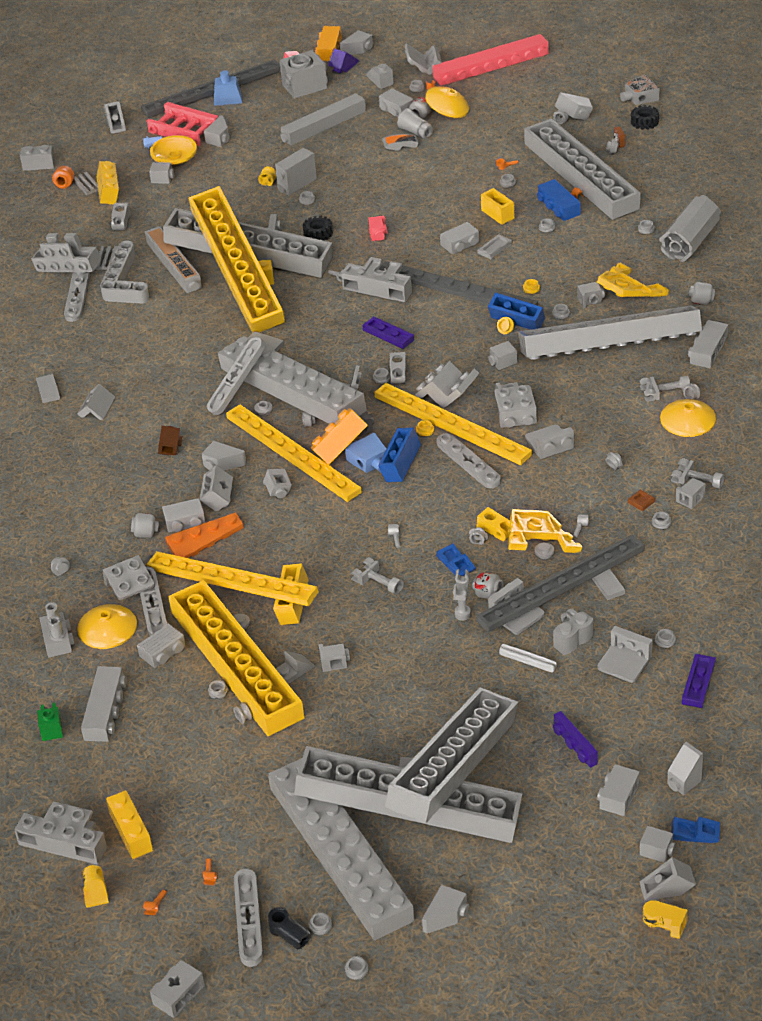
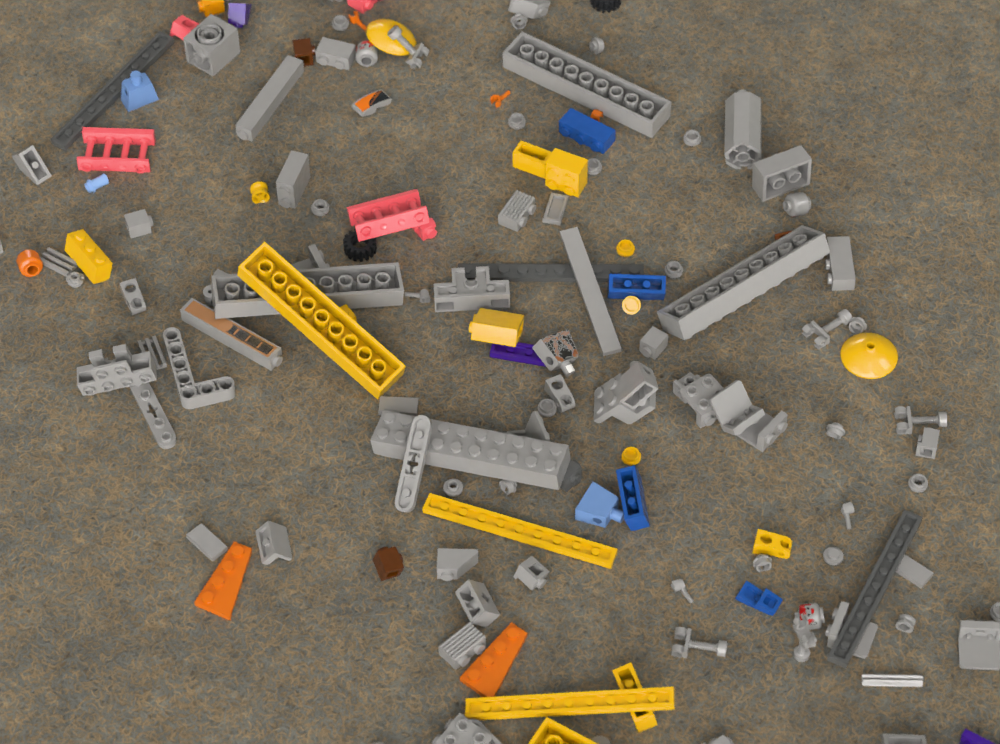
camera: 30 degrees left, 10 degrees up
light grey head [131,513,159,538] -> none
yellow dish [150,135,197,165] -> none
light grey slope [204,115,230,147] -> none
light orange brick [311,408,368,465] -> none
light grey slope [366,63,394,89] -> none
yellow plate [375,383,532,465] -> none
light grey plant [397,109,433,139] -> none
light grey piece [437,433,501,488] -> none
yellow wing [508,509,582,553] -> none
light grey brick [553,611,594,655] -> none
light grey brick [577,282,605,308] -> none
yellow wing [597,262,669,297] -> none
dark orange tile [614,126,625,148] -> none
dark orange tile [628,489,655,512] -> none
none -> light grey plate [66,271,84,288]
none -> orange wing [194,541,252,620]
none -> reddish brown brick [293,38,316,66]
none -> coral fence [347,189,430,242]
none -> light grey bar [387,25,429,69]
none -> yellow brick [469,308,524,347]
none -> light grey torso [532,329,579,377]
none -> yellow brick [545,148,588,197]
none -> light grey tile [560,227,621,356]
none -> light grey torso [619,361,659,410]
none -> light grey bracket [710,380,765,436]
none -> light grey brick [752,145,812,202]

